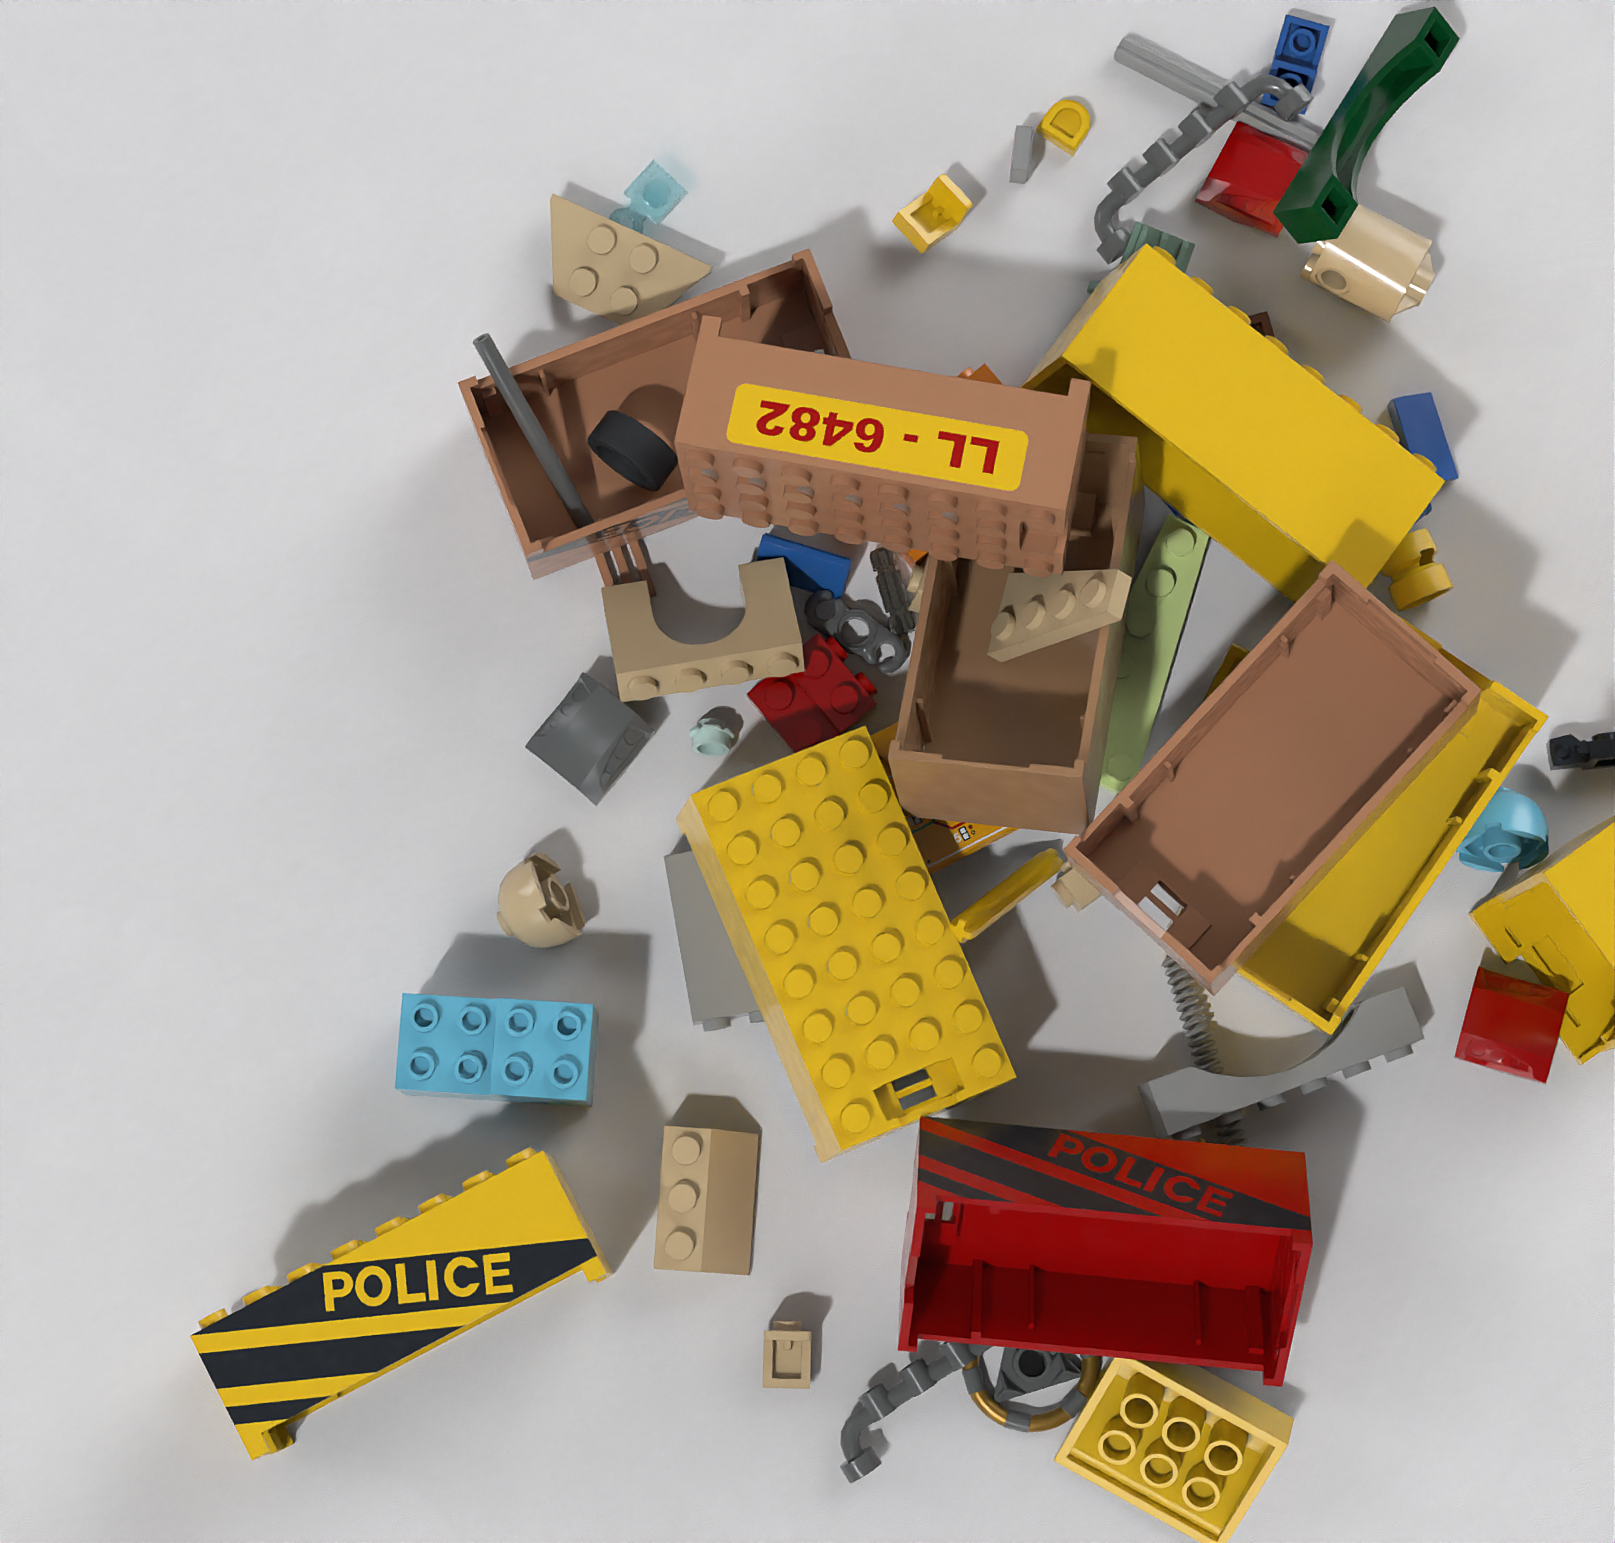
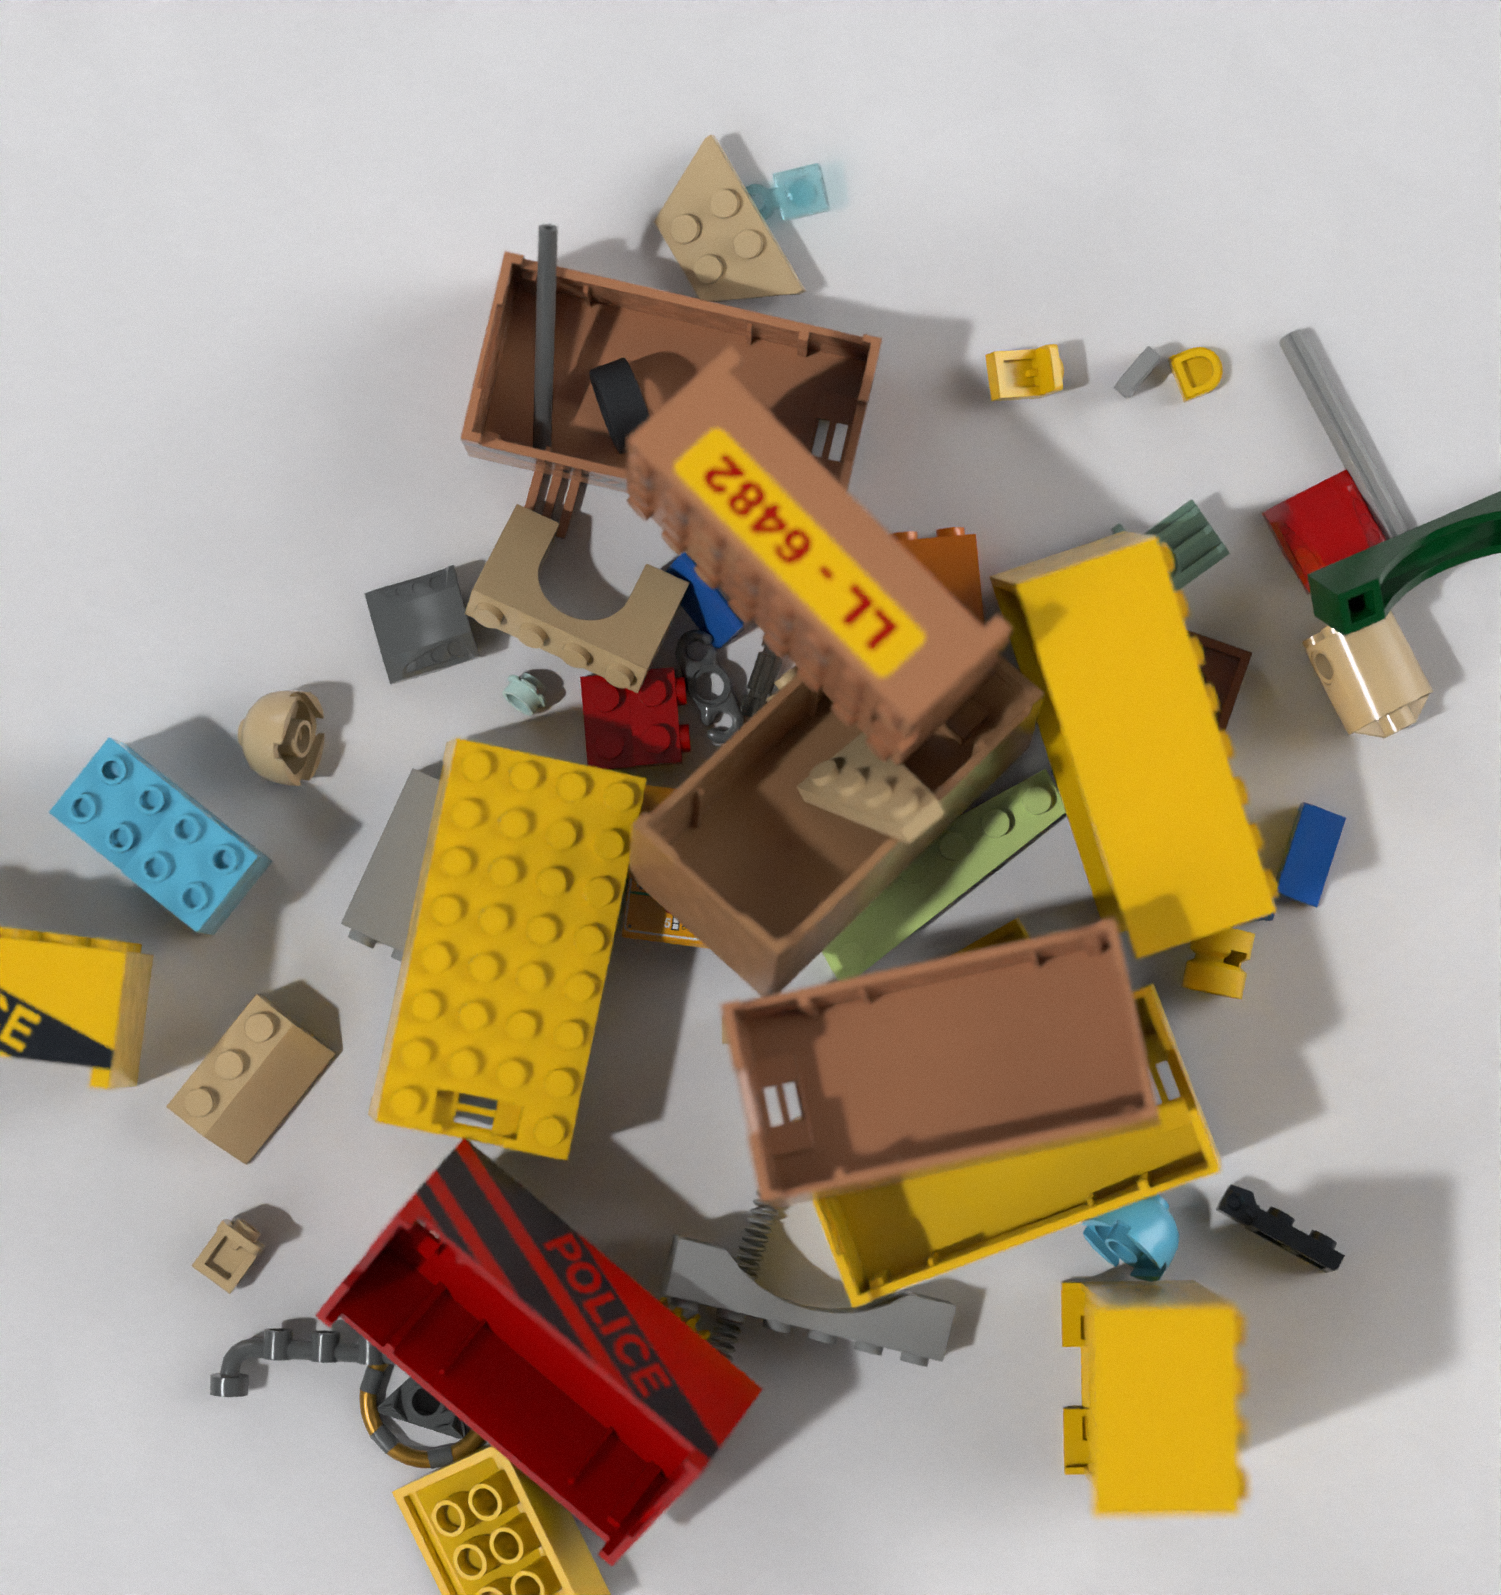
camera: 40 degrees right, 5 degrees up
yellow axle [949,848,1063,943] -> none
dark grey bar [1094,75,1314,265] -> none
blue slope [1261,14,1330,115] -> none
red slope [1454,966,1570,1085] -> none

